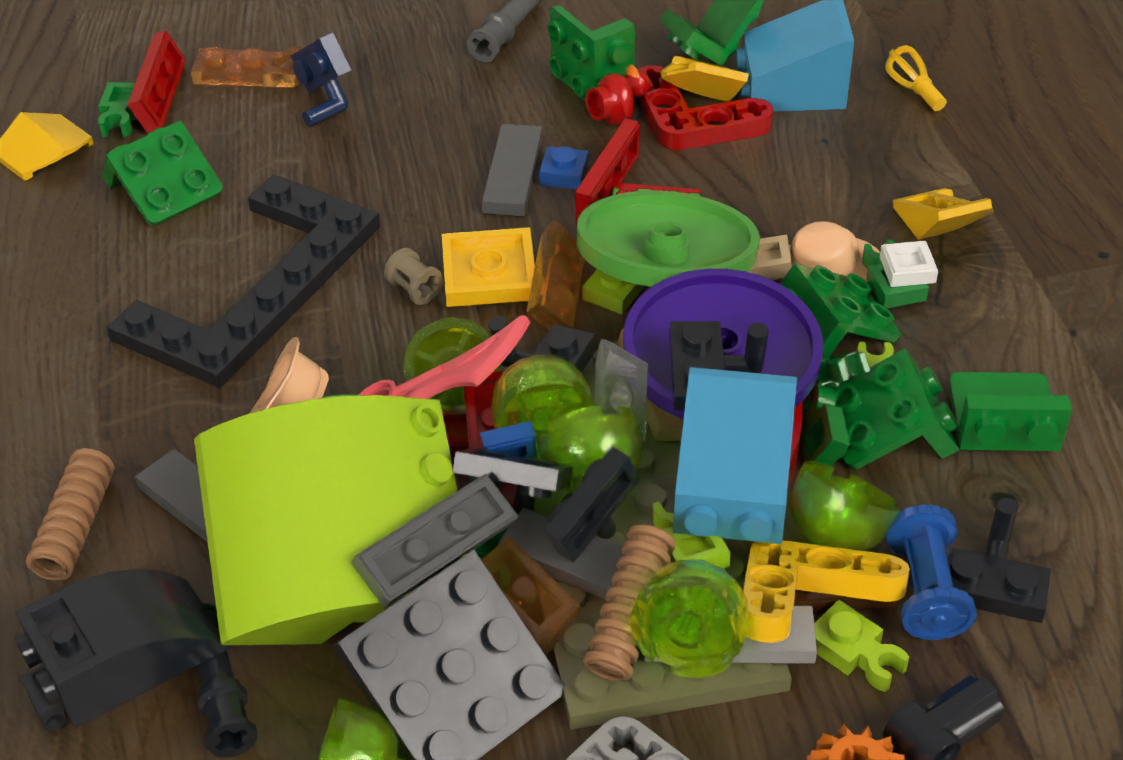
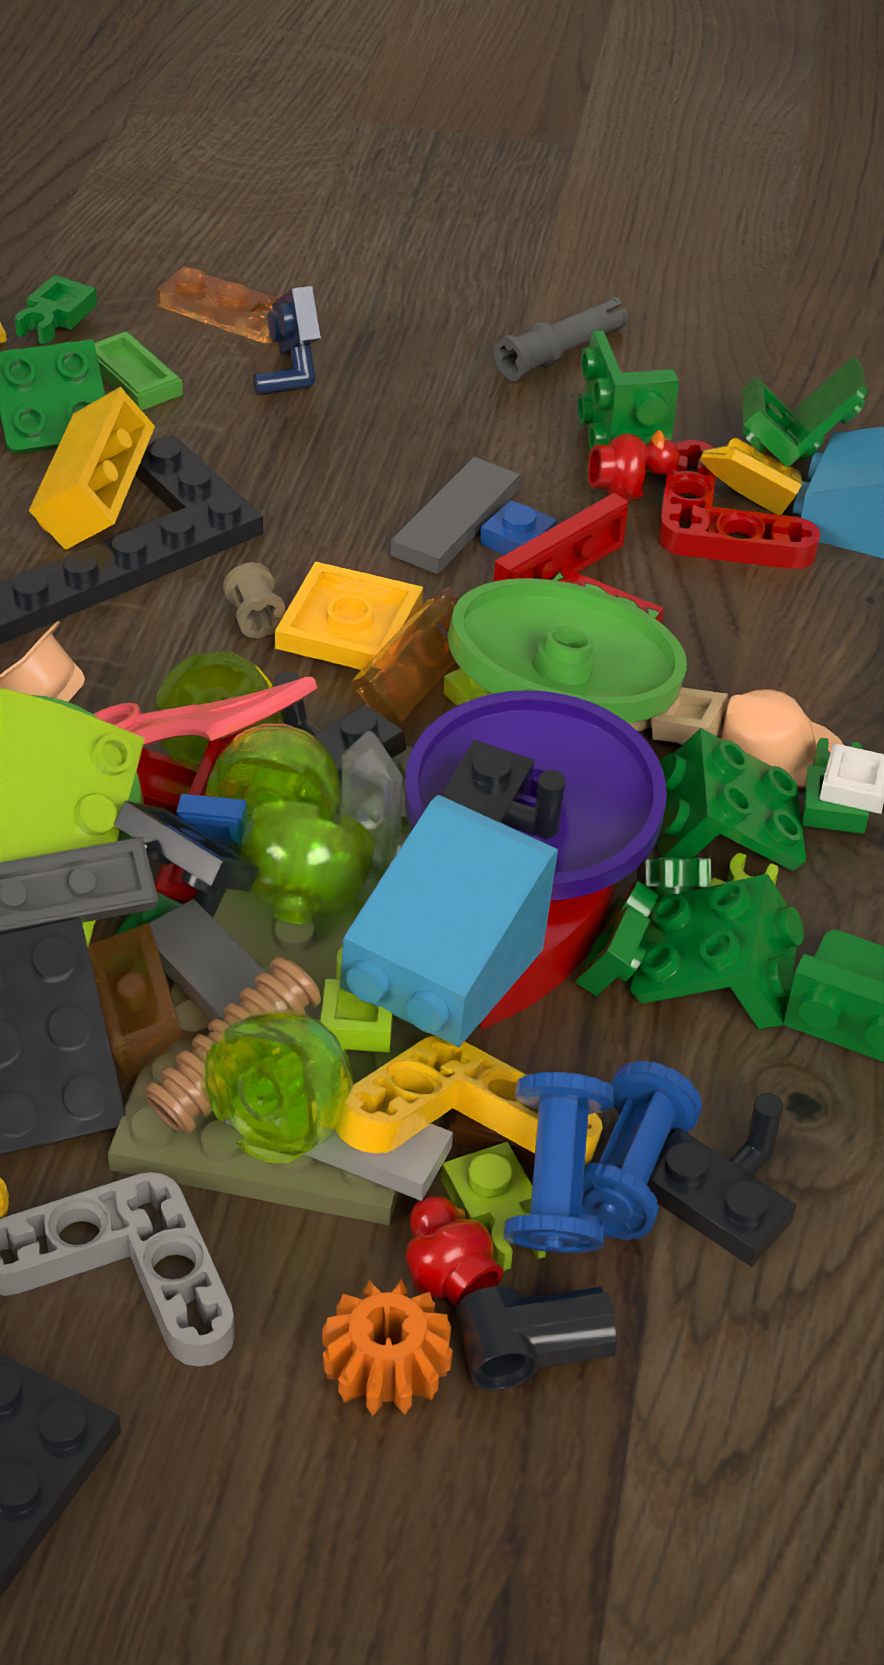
camera: 20 degrees right, 0 degrees up
red tile [127,30,186,134] -> none
black plate [544,446,640,563] -> none
clear neon green cylinder [790,461,900,551] -> none
none -> yellow brick [29,387,155,550]
none -> bright green tile [94,331,183,411]
none -> red animal [406,1195,503,1307]
none -> blue hose [504,1072,614,1253]

